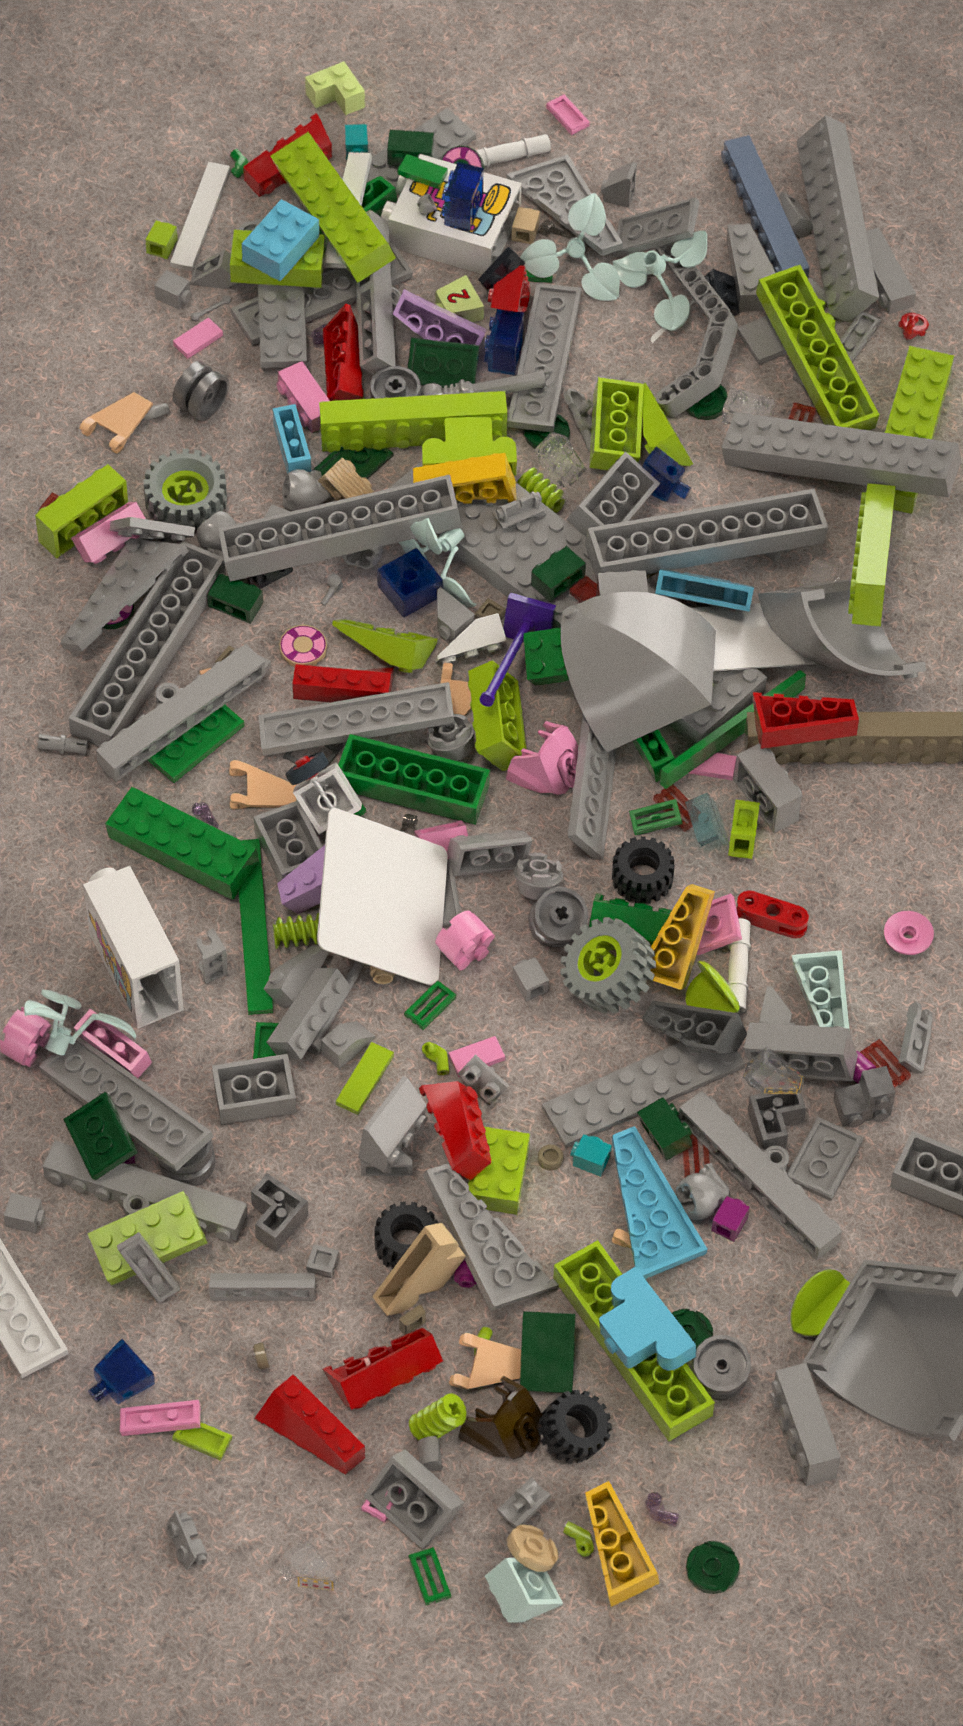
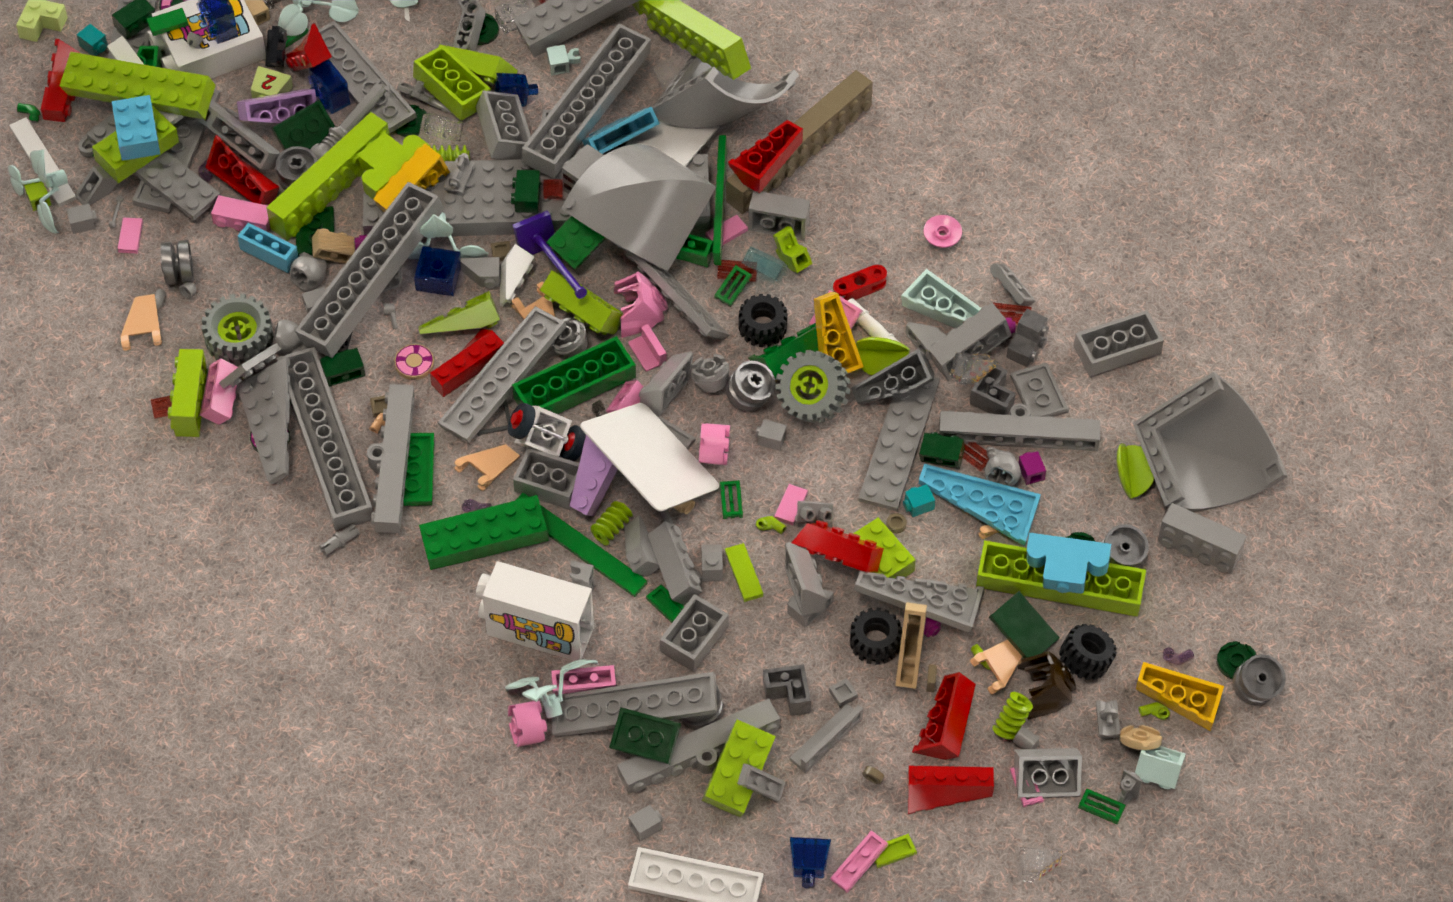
camera: 45 degrees left, 0 degrees up
none -> light aqua plant [8,149,68,233]
none -> light grey hinge [179,282,196,299]
none -> light aqua brick [546,45,581,76]
none -> bright pink panel [628,324,667,372]
none -> light grey hinge [1117,769,1143,805]
none -> flat silver wheel [1233,654,1286,705]

